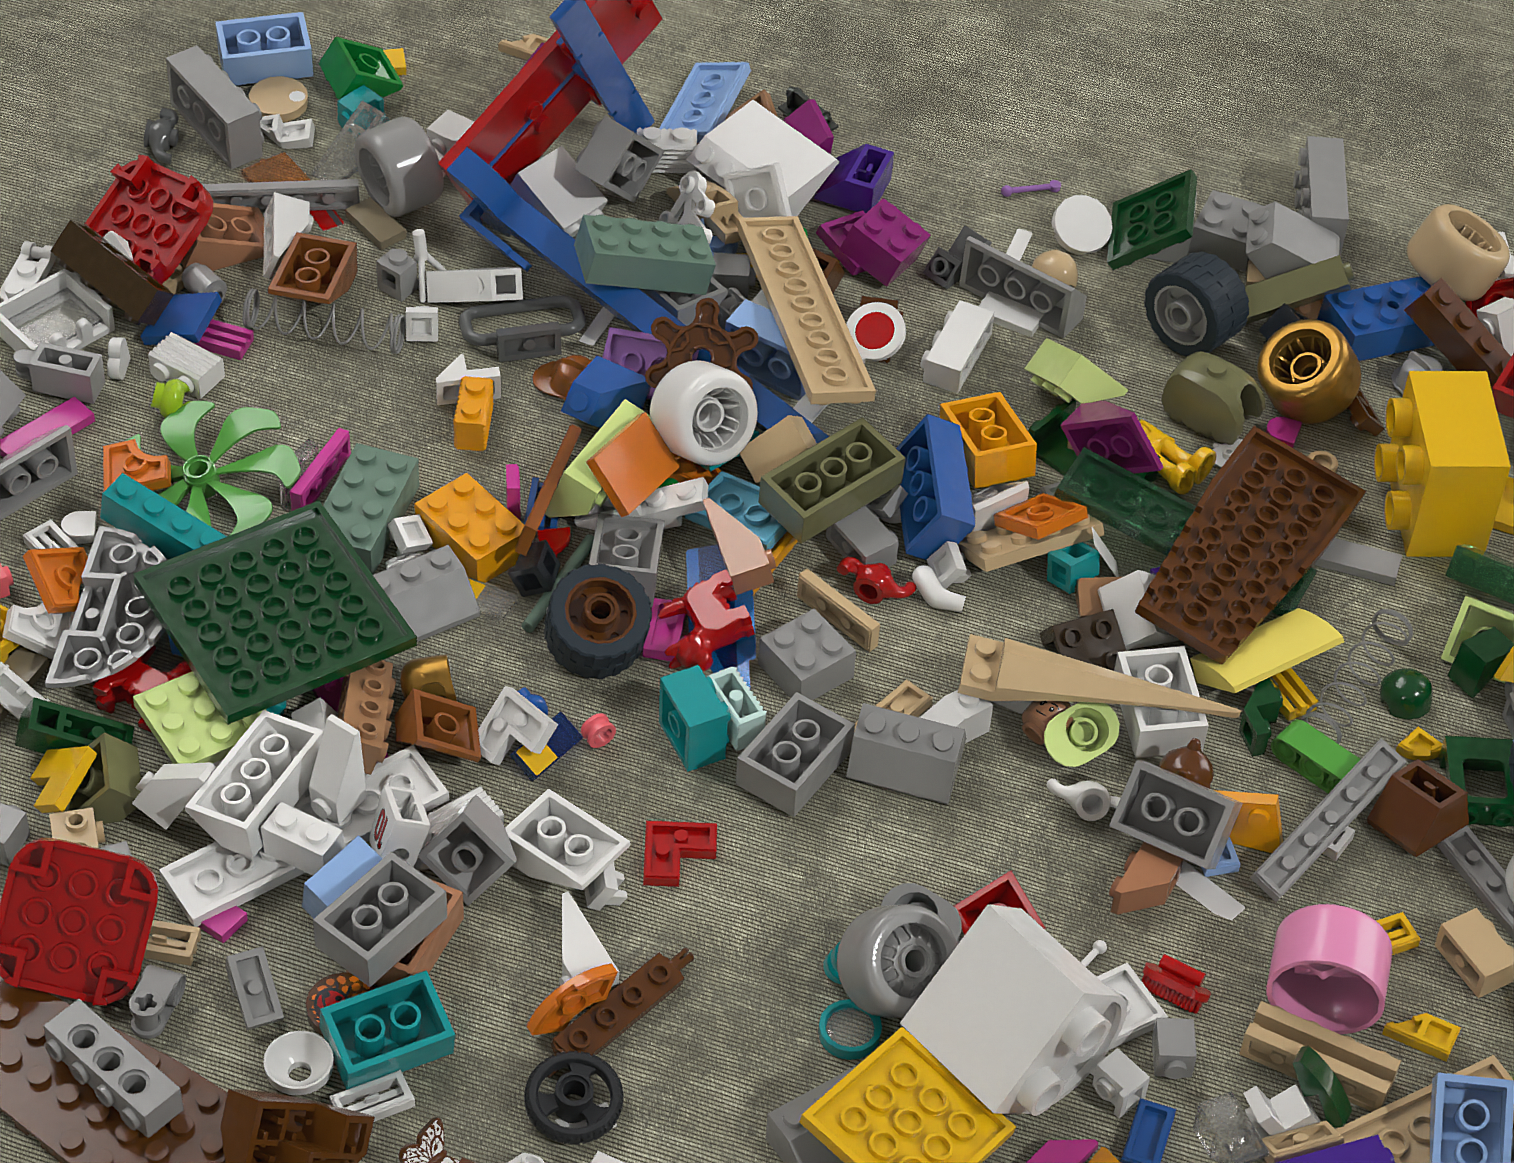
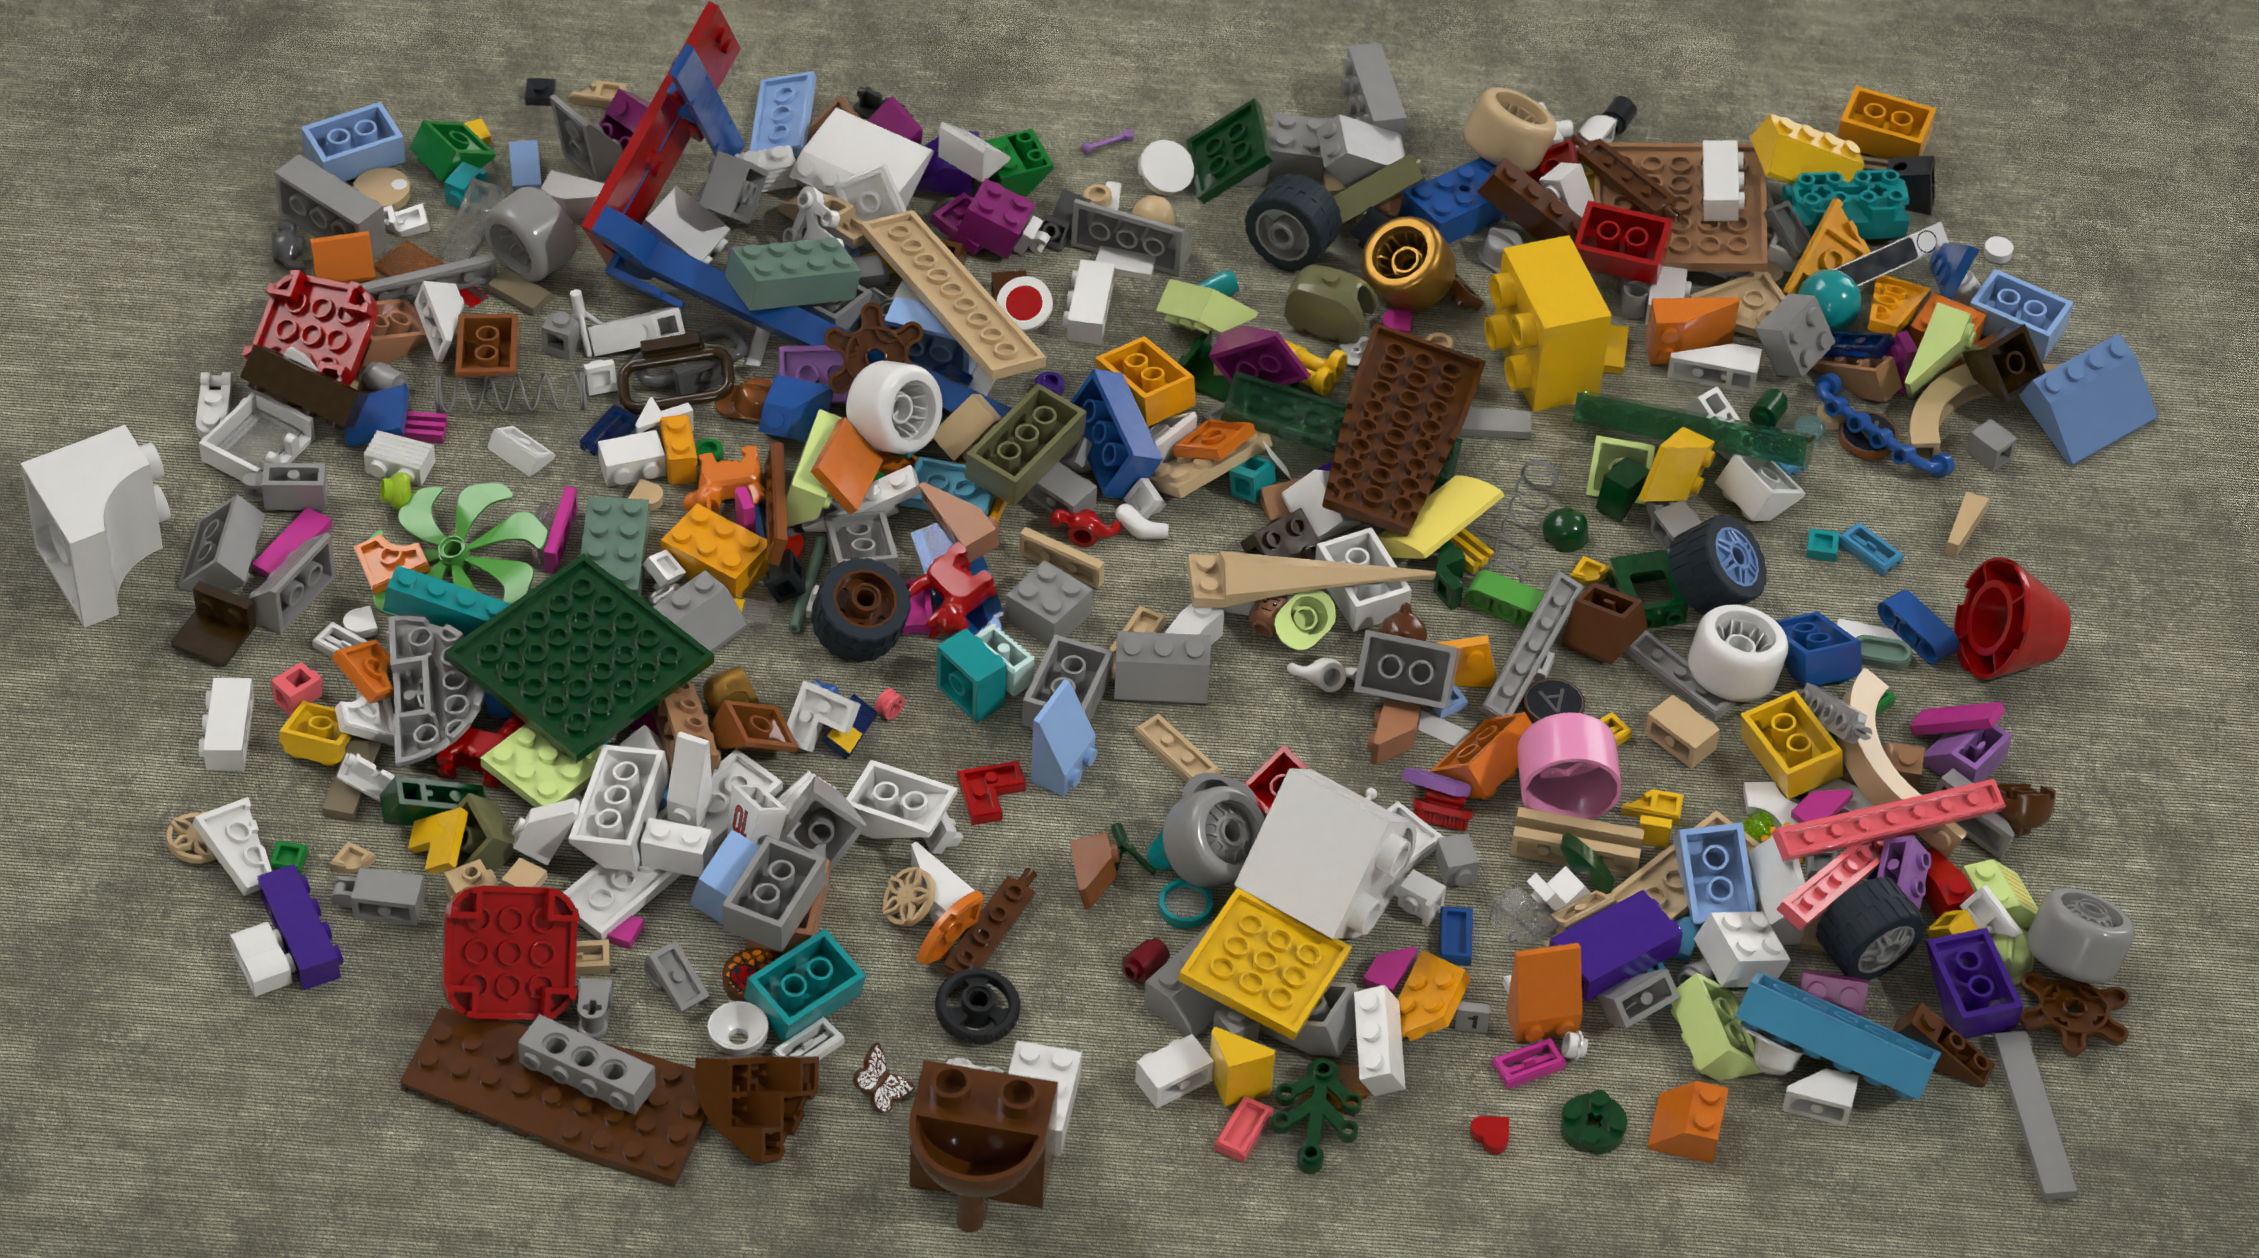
camera: 15 degrees left, 0 degrees up
white tile [107,337,131,380] -> none
none -> orange slope [310,231,376,284]
none -> white slope [488,426,555,476]
none -> tan tile [501,858,548,887]
none -> light blue slope [509,140,541,191]
none -> black plate [525,78,556,106]
none -> light grey slope [550,94,624,182]
none -> clear blue tile [580,404,638,456]
none -> white brick [598,430,666,487]
none -> dark brown bar [617,332,735,414]
none -> tan tile [628,479,663,511]
none -> orange animal [683,445,766,514]
none -> green tile [695,438,723,465]
none -> tan wheel [882,867,935,927]
none -> clear blue tile [932,364,974,387]
none -> white slope [938,122,1011,183]
none -> green slope [985,128,1054,197]
none -> white tile [1013,215,1050,256]
none -> light blue slope [1031,679,1098,797]
none -> dark purple tile [1035,372,1064,396]
none -> dark orange slope [1070,832,1121,910]
none -> tan tile [1083,184,1112,208]
none -> dark green plant [1111,823,1156,875]
none -> dark red brick [1122,938,1170,983]
none -> tan tile [1134,713,1220,783]
none -> teal cone [1197,269,1239,297]
none -> medium lavender tile [1401,768,1472,797]
none -> orange slope [1430,712,1532,800]
none -> black tile [1523,678,1585,724]
none -> yellow tile [1639,815,1672,848]

